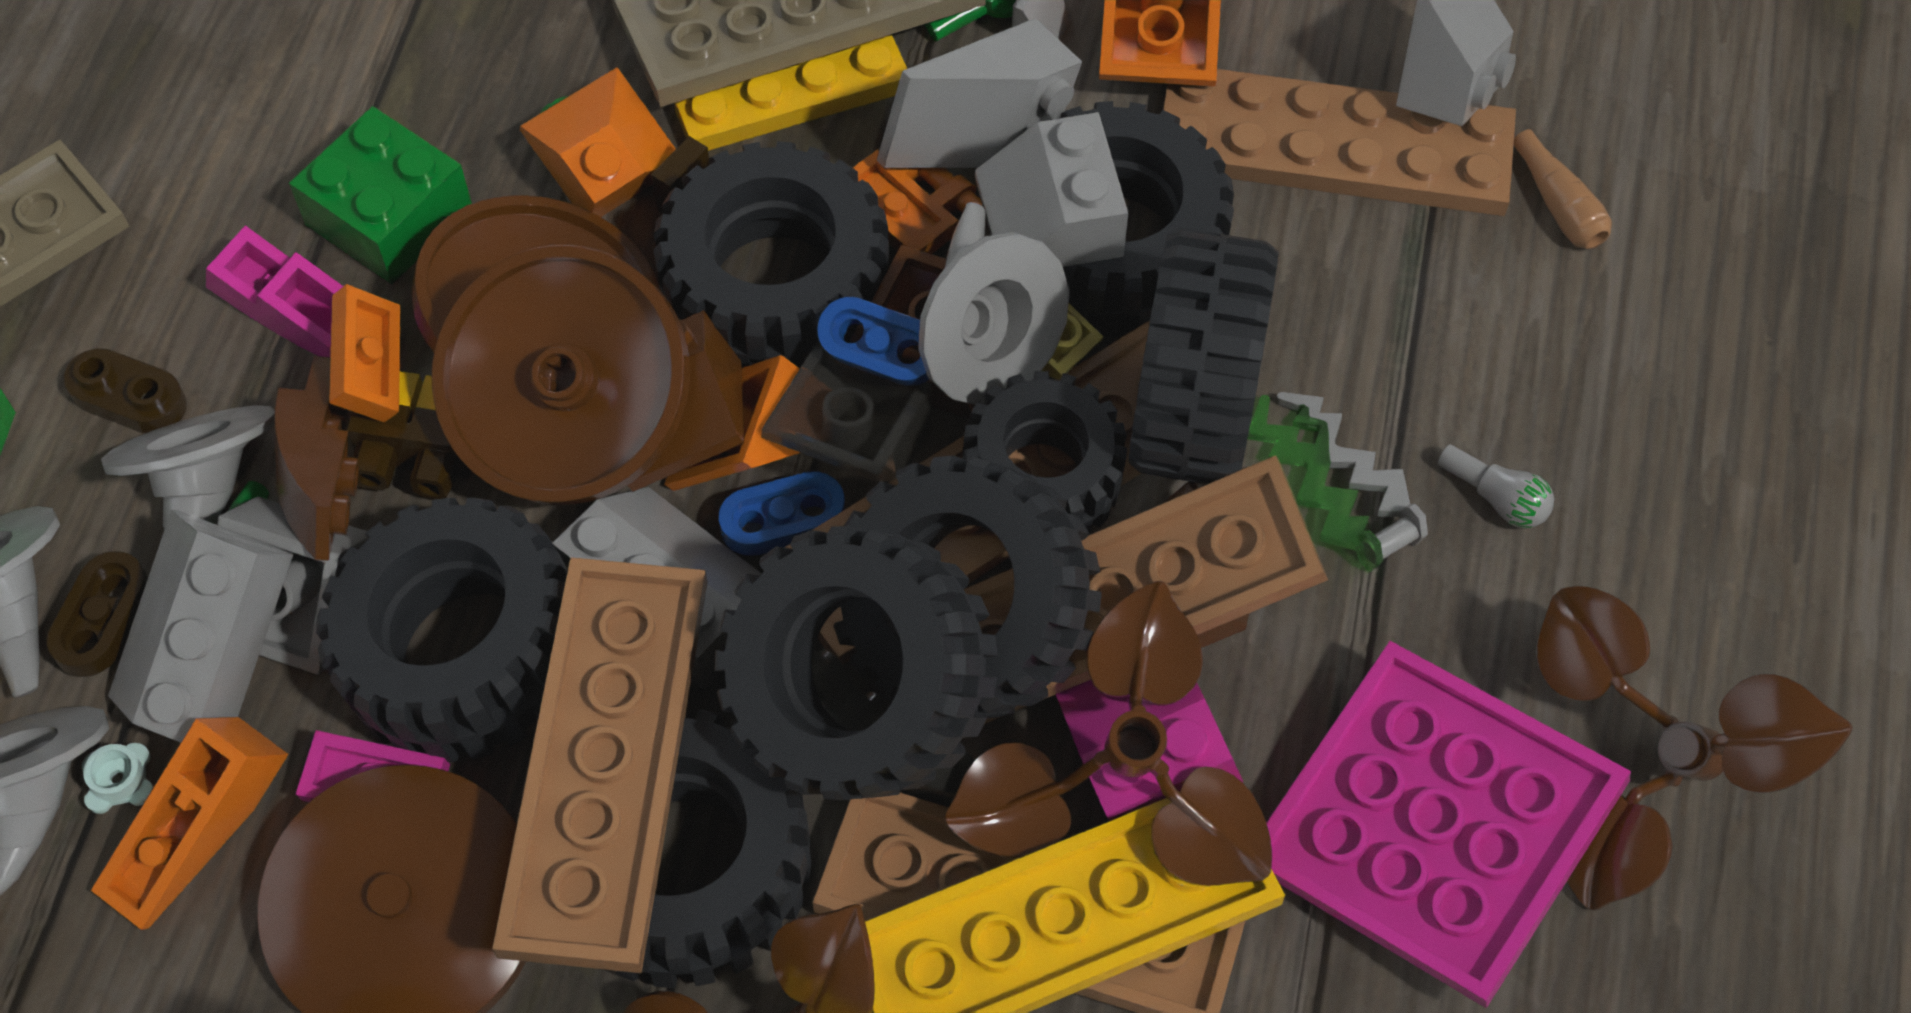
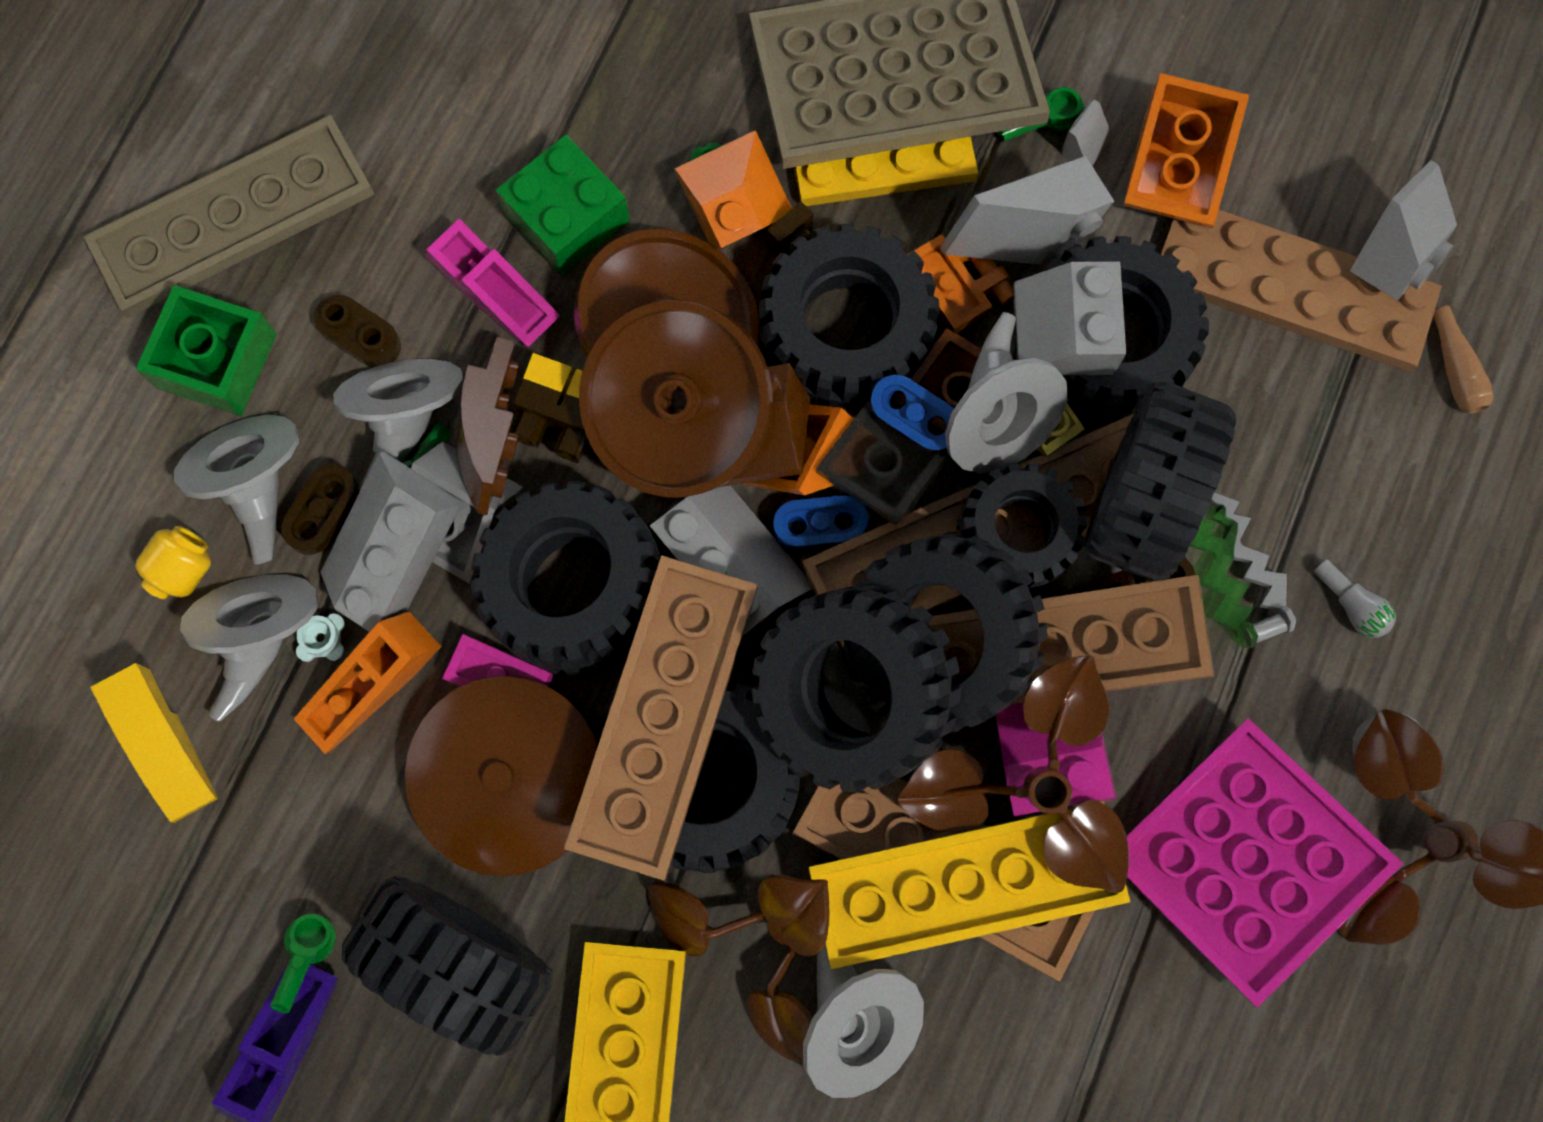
camera: 10 degrees right, 15 degrees up
orange plate [329,284,400,423] -> none

